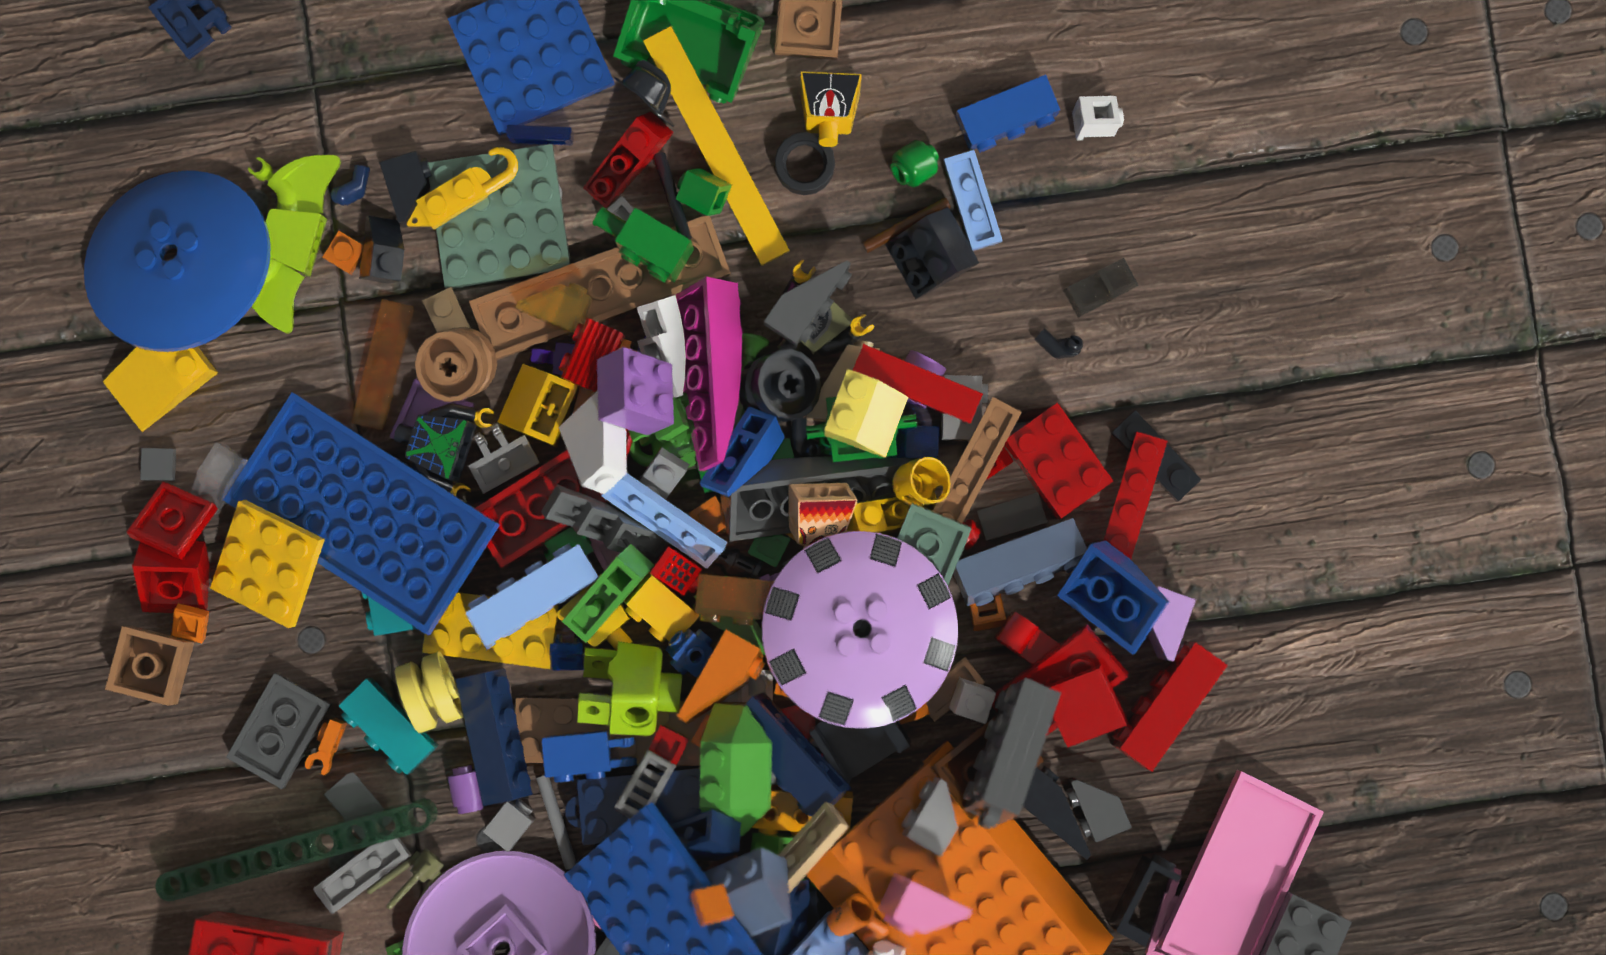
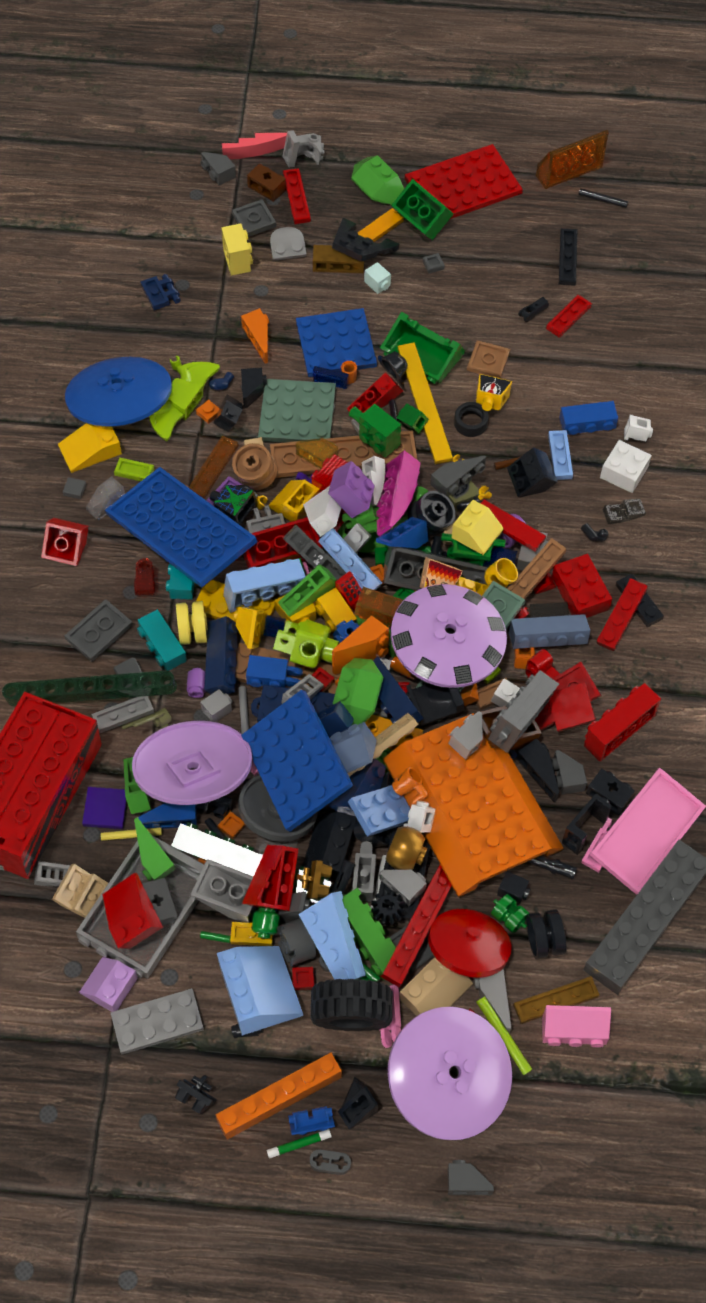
camera: 15 degrees right, 25 degrees down
medium nougat brick [105,626,194,706] -> none
red tile [126,481,218,560] -> none
orange tile [171,603,209,644] -> none
yellow plate [210,500,325,628] -> none
orange plate [305,718,347,775] -> none
yellow plate [406,147,518,230] -> none
orange tile [690,884,734,926] -> none
bright pink slope [878,873,972,935] -> none
green head [890,140,939,187] -> none
blue slope [1057,540,1170,655] -> none
lavender slope [1147,586,1196,661] -> none
none -> lime tile [114,458,155,481]
none -> clear red piece [134,558,155,595]
none -> yellow slope [234,606,264,649]
none -> orange slope [241,308,269,364]
none -> orange beam [341,361,357,384]
none -> black brick [586,769,635,816]
none -> white brick [600,440,652,493]

